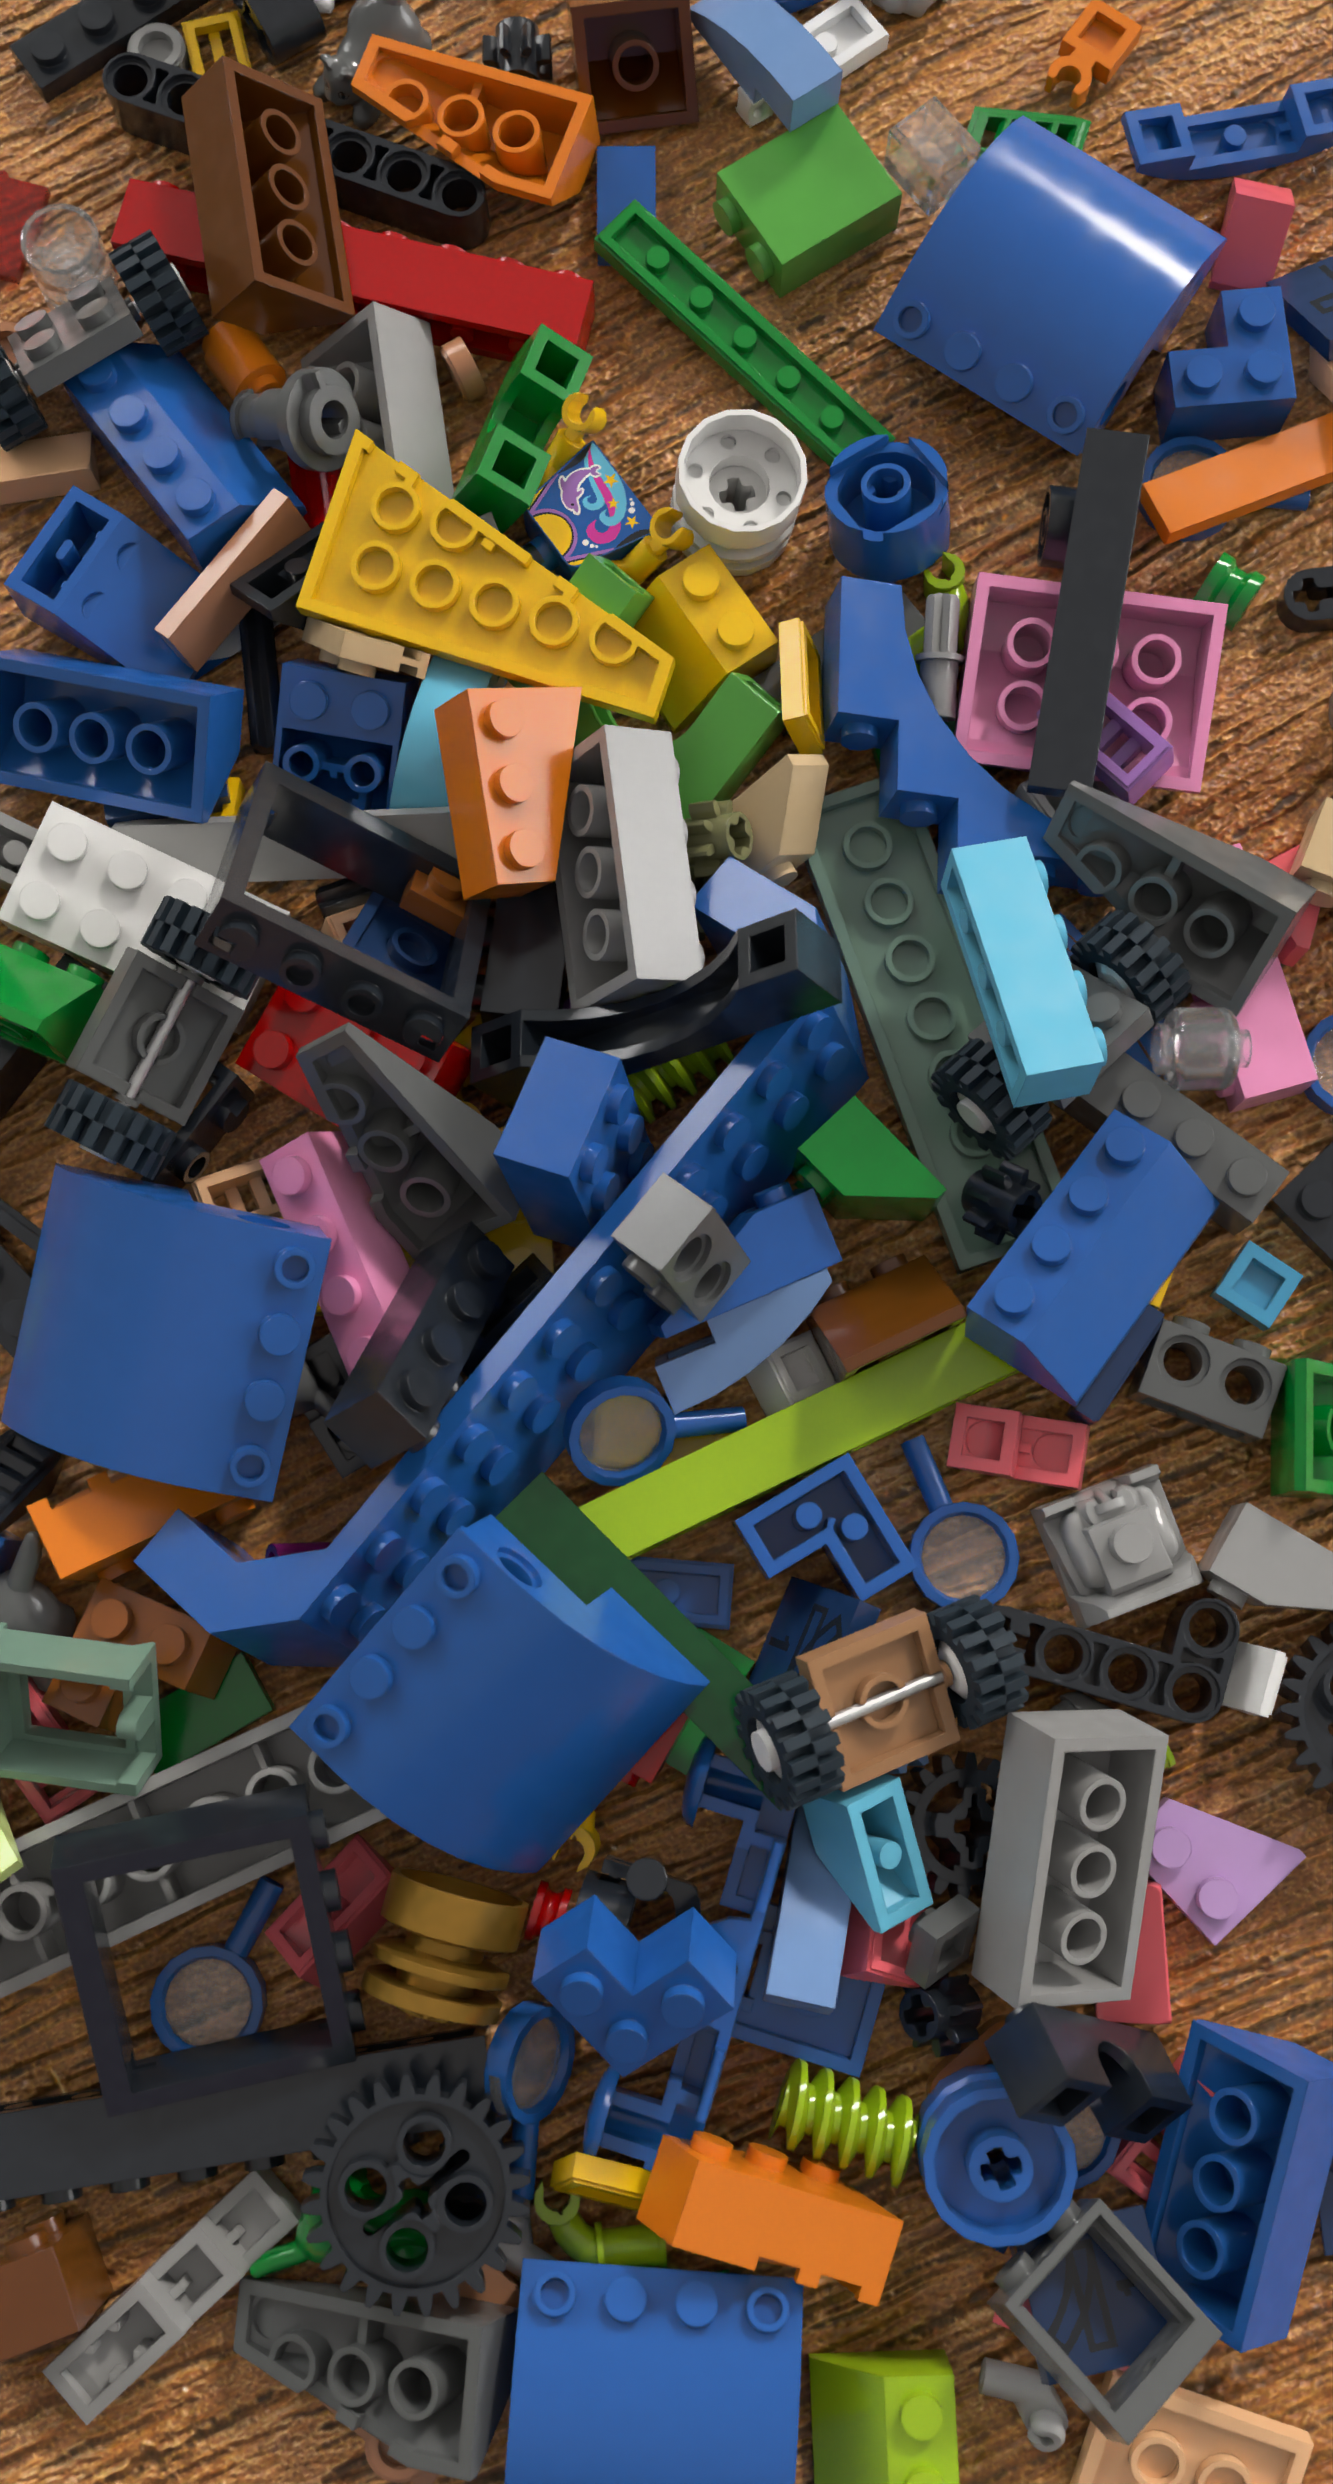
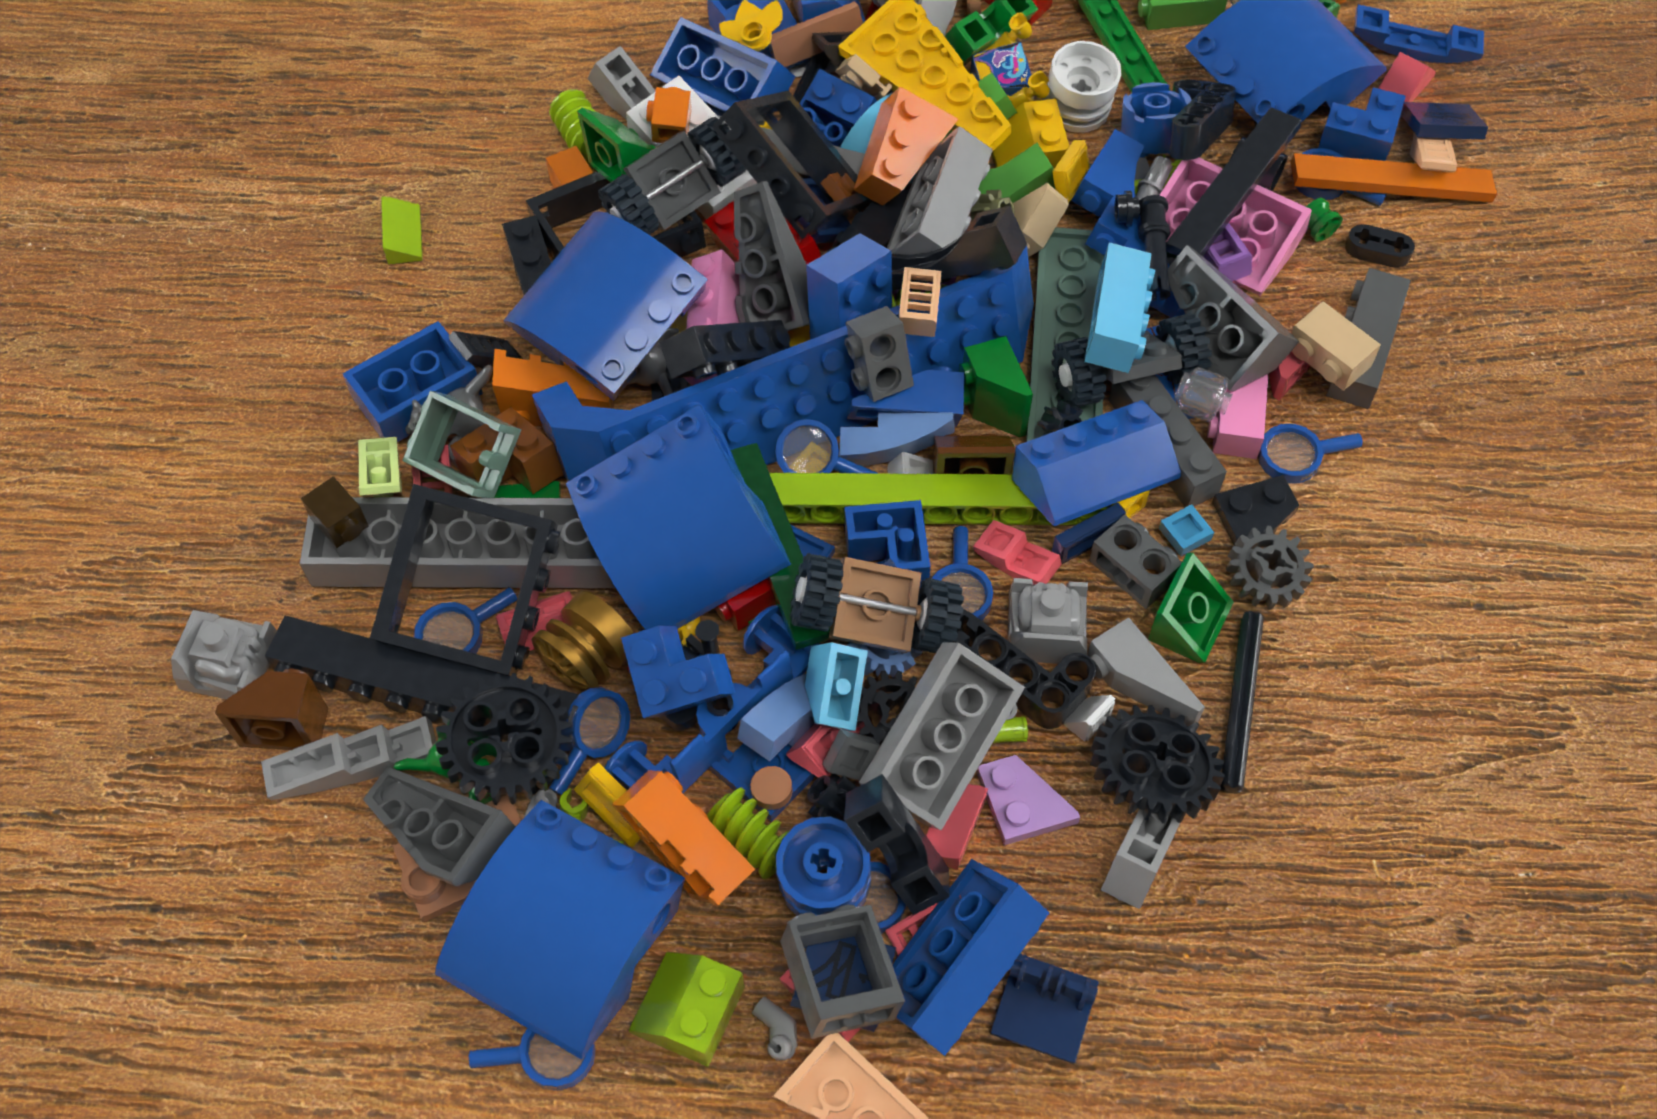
camera: 25 degrees right, 20 degrees down
none -> orange brick [646,87,691,143]
none -> yellow plate [719,0,783,52]
none -> nougat tile [751,766,793,810]
none -> light nougat slope [899,267,941,337]
none -> black plate [1114,190,1140,227]
none -> black pin [1138,195,1171,301]
none -> black beam [1170,79,1236,160]

